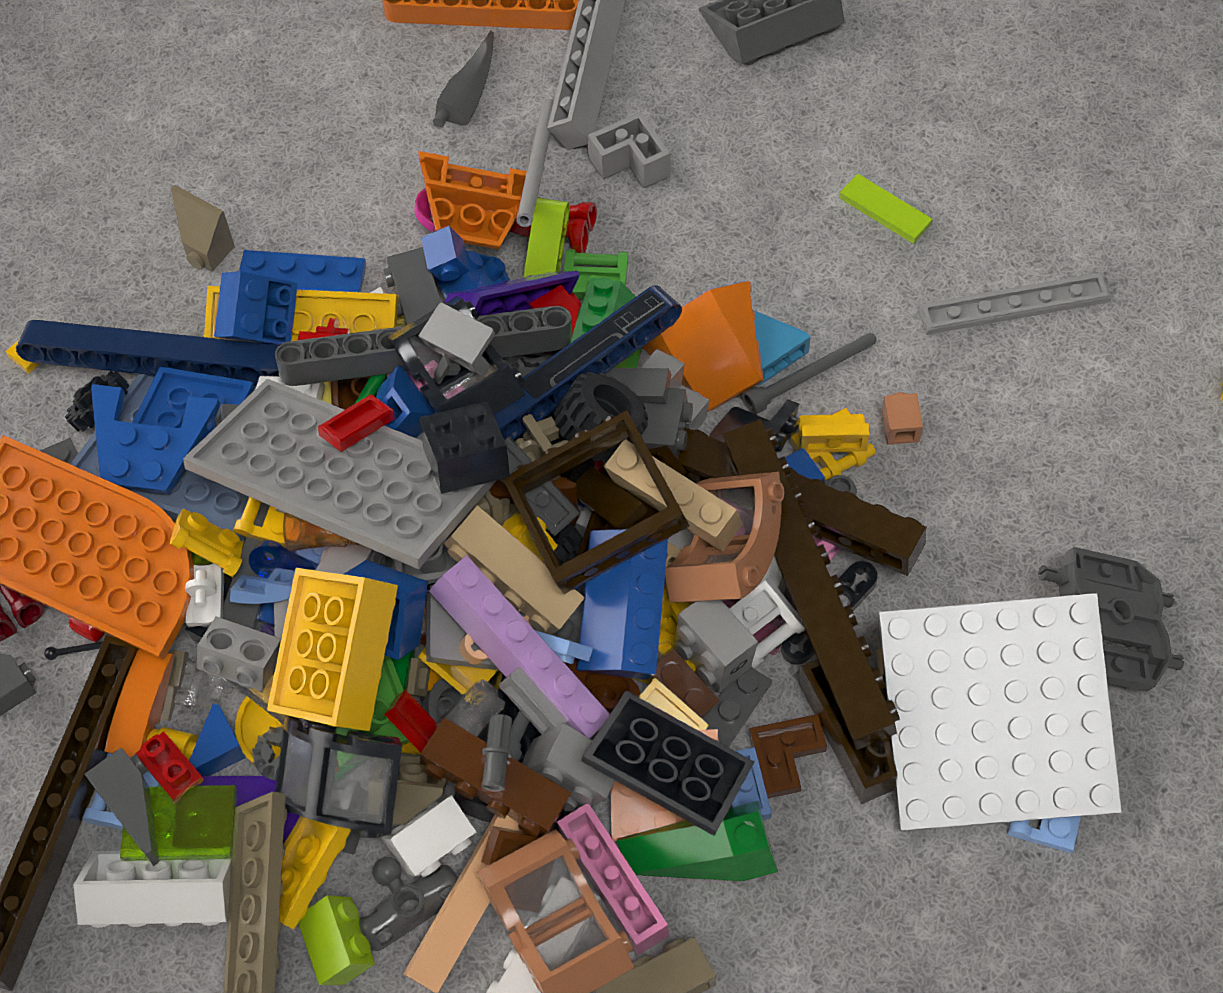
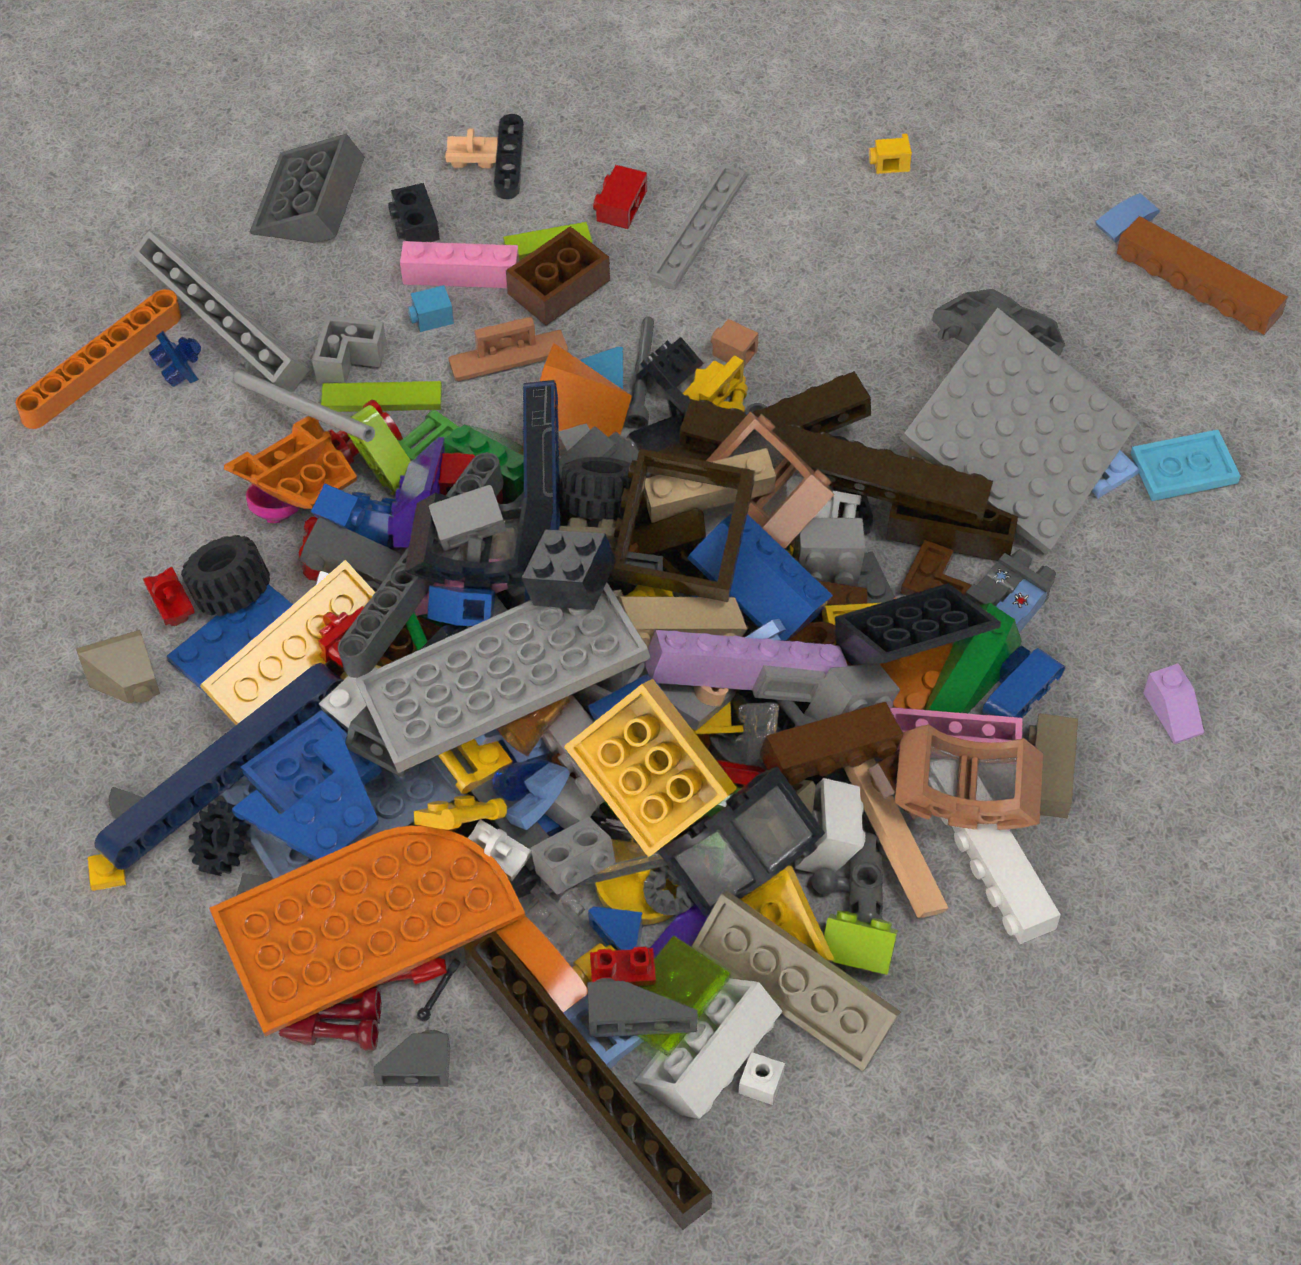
camera: 55 degrees left, 5 degrees down
blue slope [214,271,298,345] -> none
red tile [318,394,395,452] -> none
dark grey piece [433,30,494,128] -> none
dark grey axle [481,714,512,791] -> none
none -> dark grey tile [109,787,143,819]
none -> red hips [143,567,195,626]
none -> clear blue hips [149,331,201,387]
none -> black tyre [181,535,270,616]
none -> lime tile [321,381,442,412]
none -> black brick [388,183,440,242]
none -> bright pink brick [400,241,519,288]
none -> dark azure brick [408,285,454,332]
none -> light nougat hips [445,128,498,168]
none -> nougat bracket [448,317,569,381]
none -> black beam [494,114,524,199]
none -> reddish brown brick [506,226,610,325]
none -> red brick [593,165,647,229]
none -> black bracket [635,337,704,391]
none -> white plate [739,1052,785,1105]
none -> dark grey hips [965,549,1056,633]
none -> blue beam [982,648,1065,718]
none -> clear blue tile [999,645,1031,684]
none -> medium azure plate [1131,429,1241,501]

